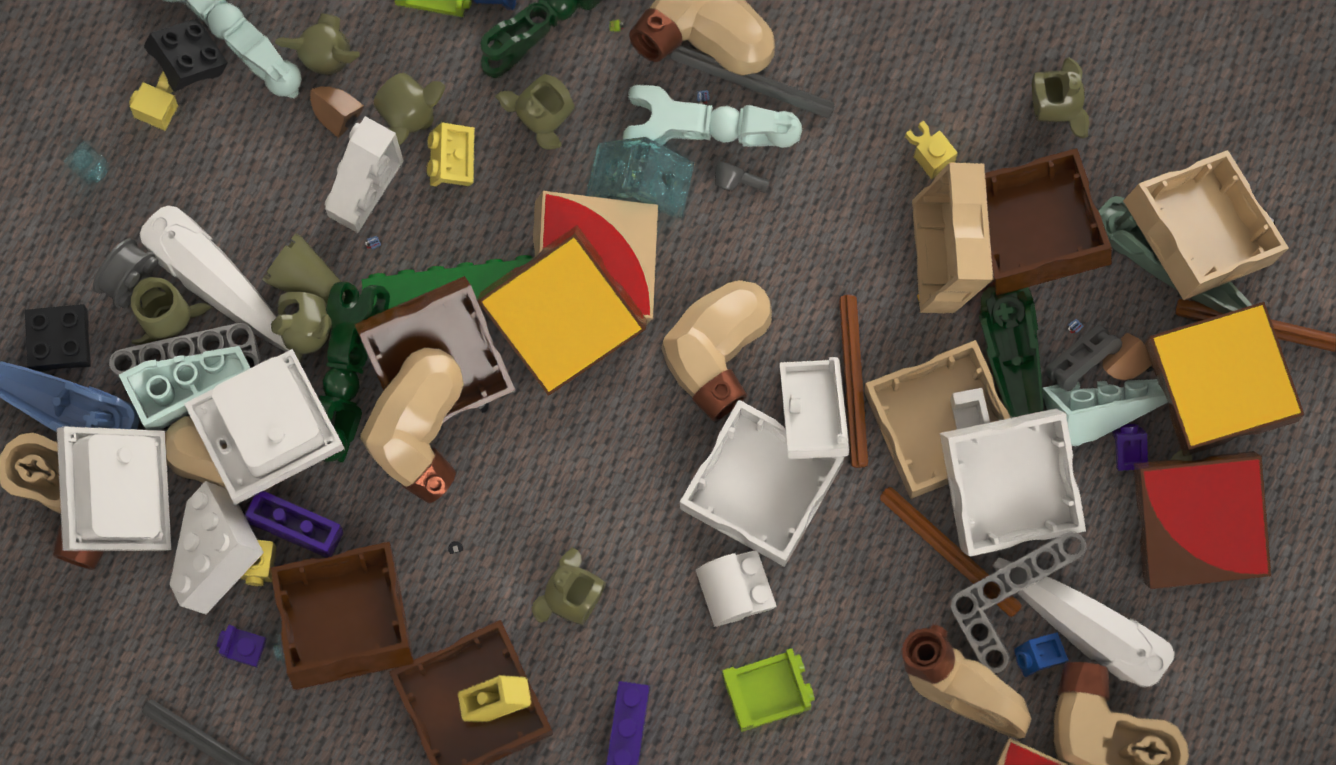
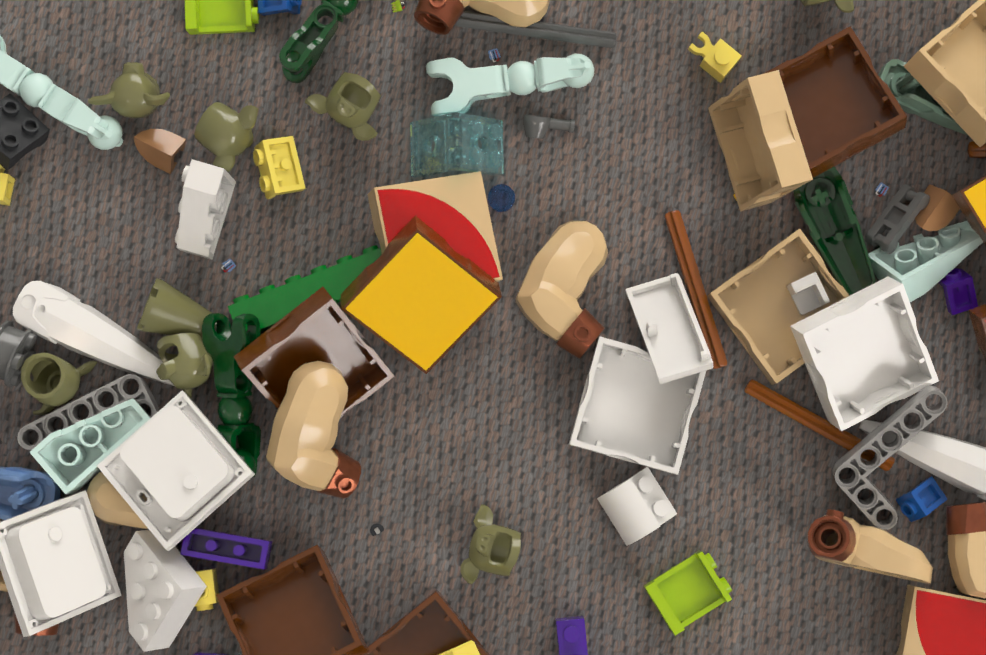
camera: 15 degrees left, 10 degrees up
none -> clear blue tile [488,184,515,212]

